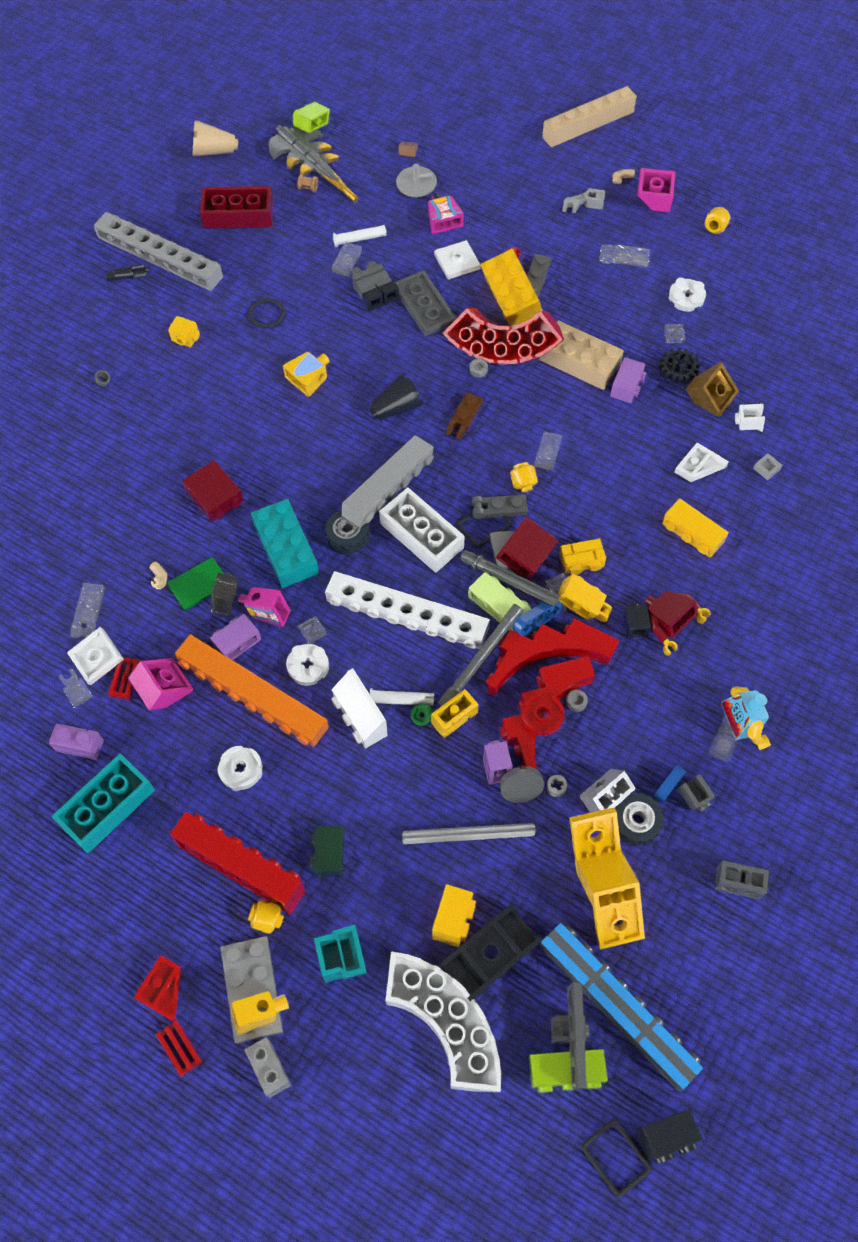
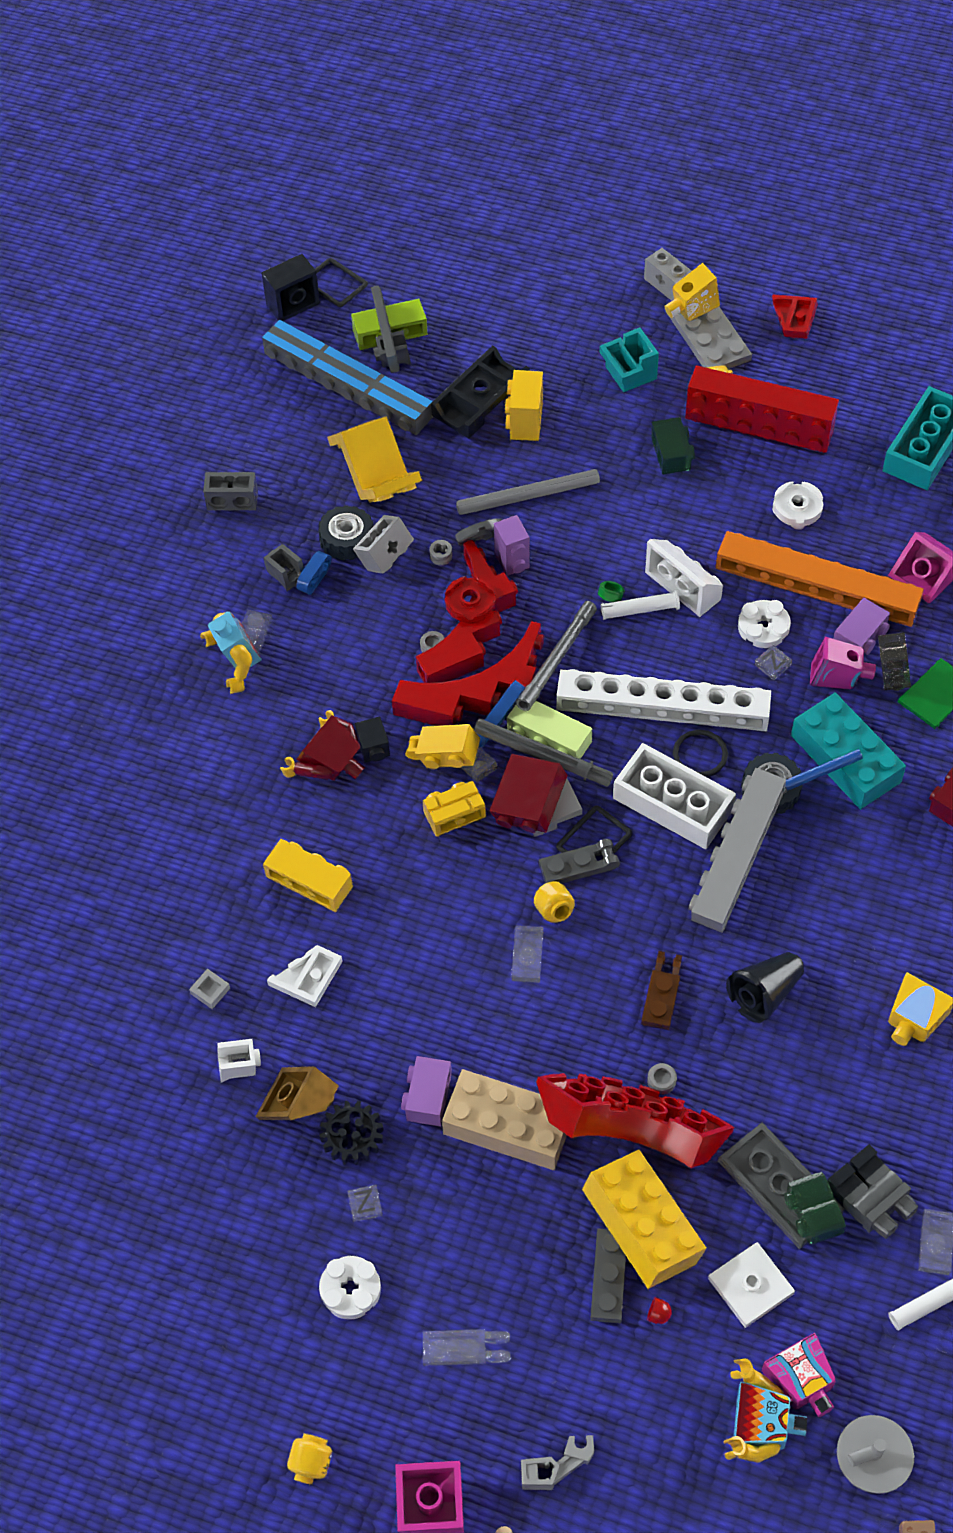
camera: 170 degrees right, 5 degrees down
red tile [156,1020,202,1077] -> none
white brick [386,952,501,1092] -> none
yellow brick [431,689,478,738] -> none
none -> black piece [673,729,728,777]
none -> torso [724,1358,807,1463]
none -> clear green brick [784,1172,846,1245]
none -> blue bar [786,749,863,791]

